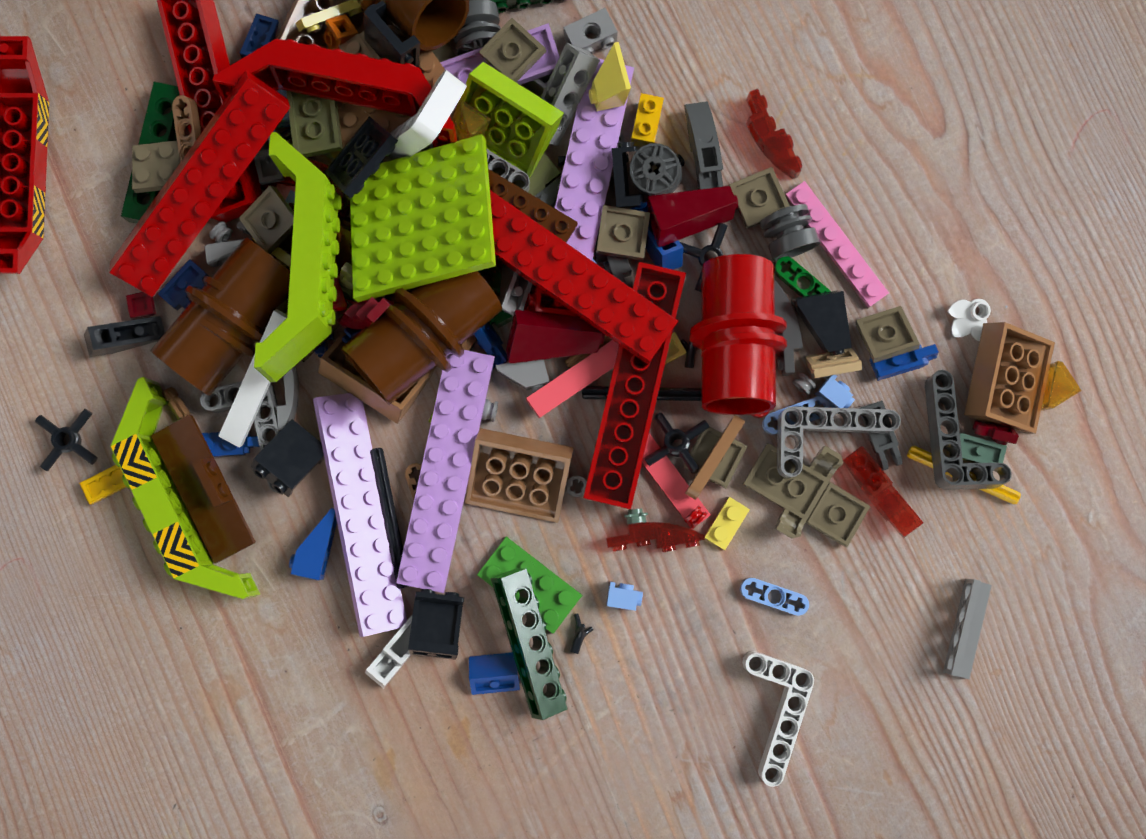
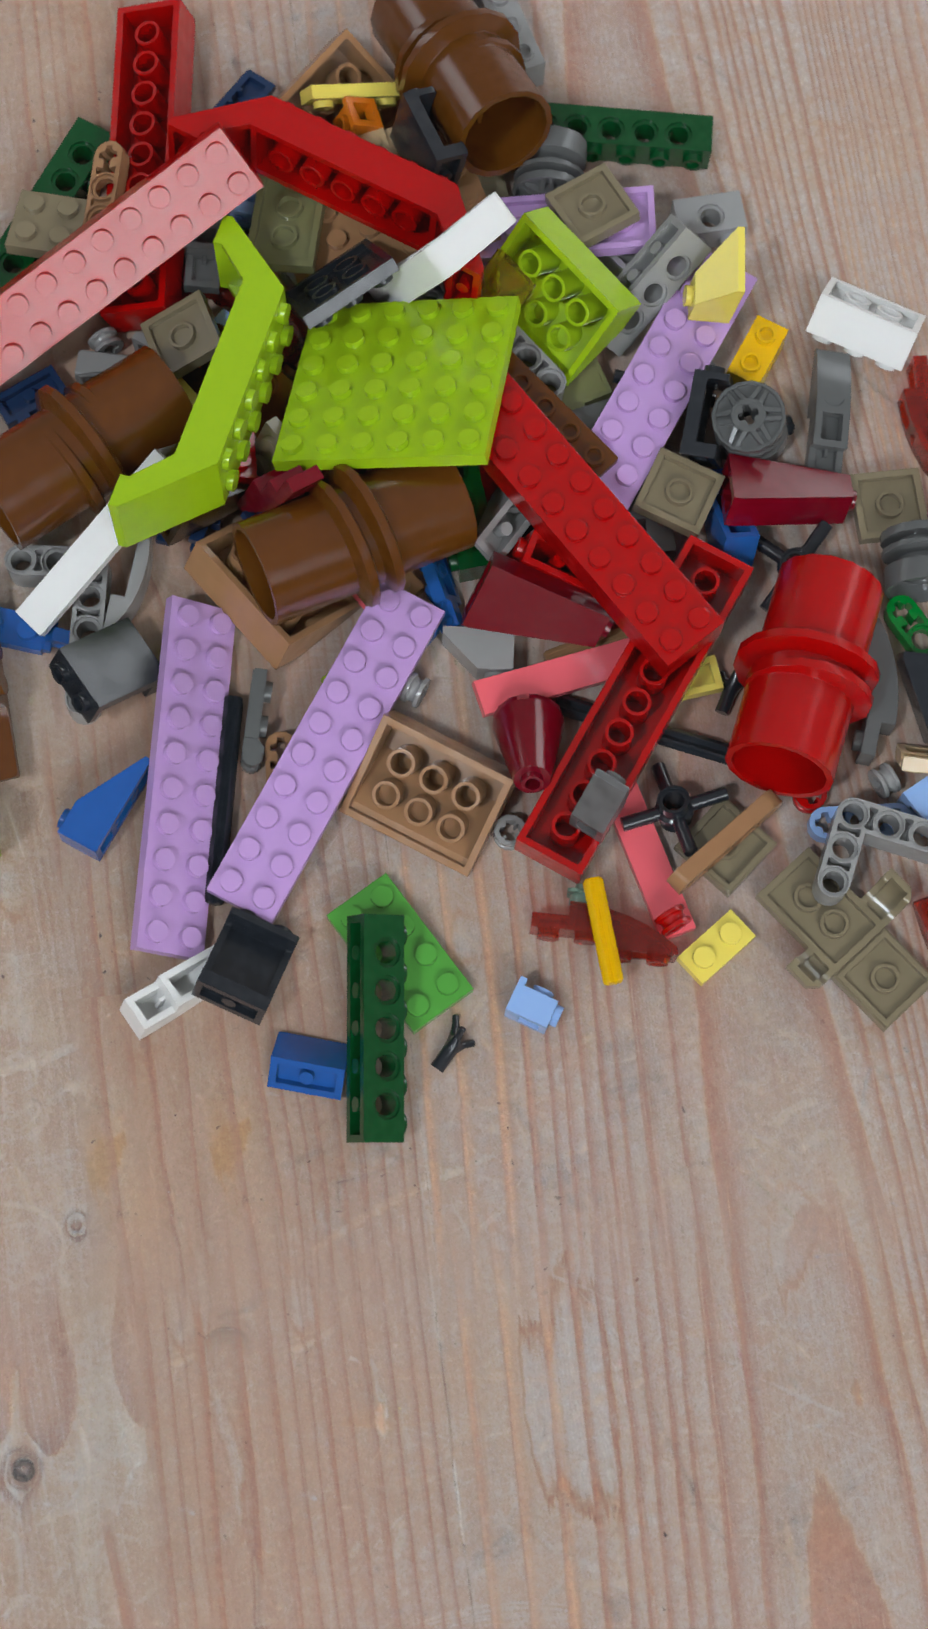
camera: 10 degrees right, 10 degrees down
light blue beam [740,578,809,616] -> none
white beam [742,651,814,787] -> none
none -> dark grey hinge [240,668,273,774]
none -> dark red cone [492,694,565,793]
none -> flat silver slope [569,768,630,843]
none -> yellow axle [583,876,624,986]
none -> white slope [806,277,926,371]

